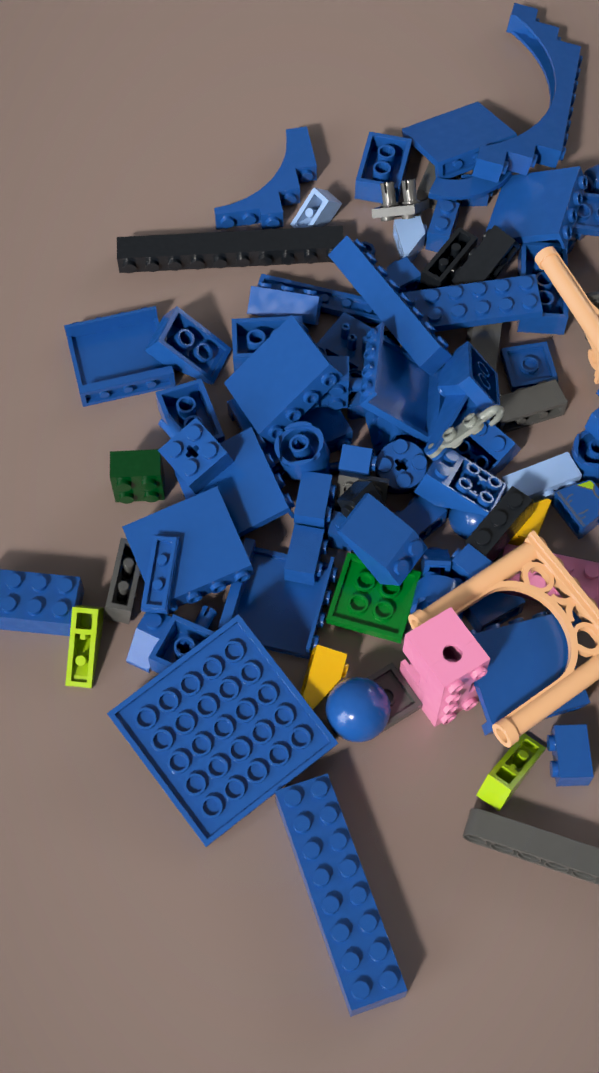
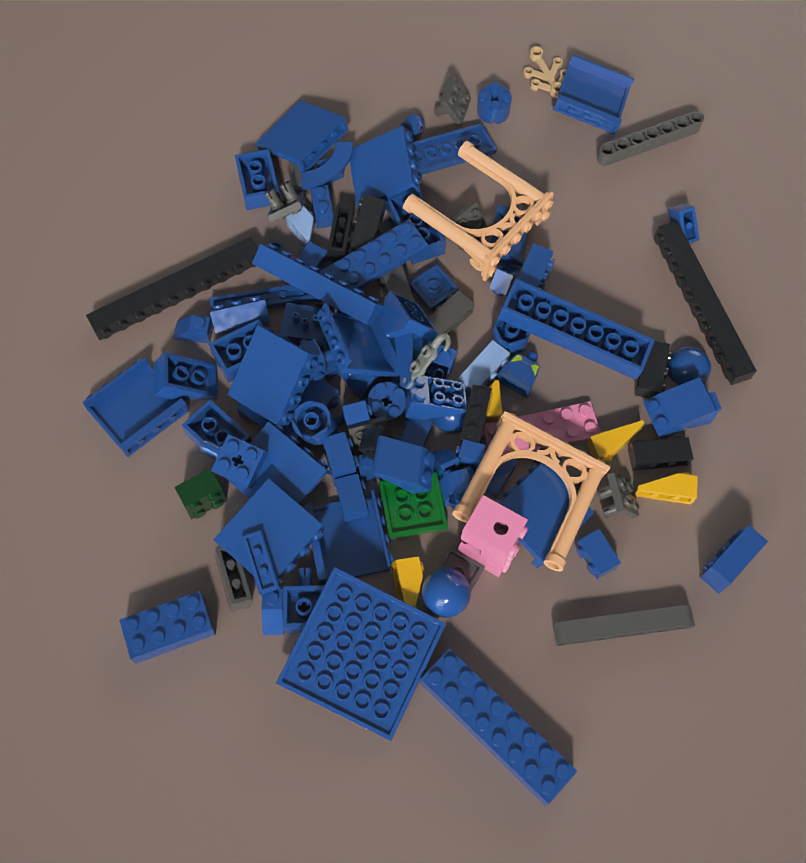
camera: 30 degrees left, 5 degrees up
lime slope [65,605,104,688] -> none
blue arch [214,126,317,230] -> none
light blue slope [290,188,342,228] -> none
blue arch [472,3,583,183] -> none
lime slope [476,733,546,811] -> none
none -> blue slope [173,315,214,343]

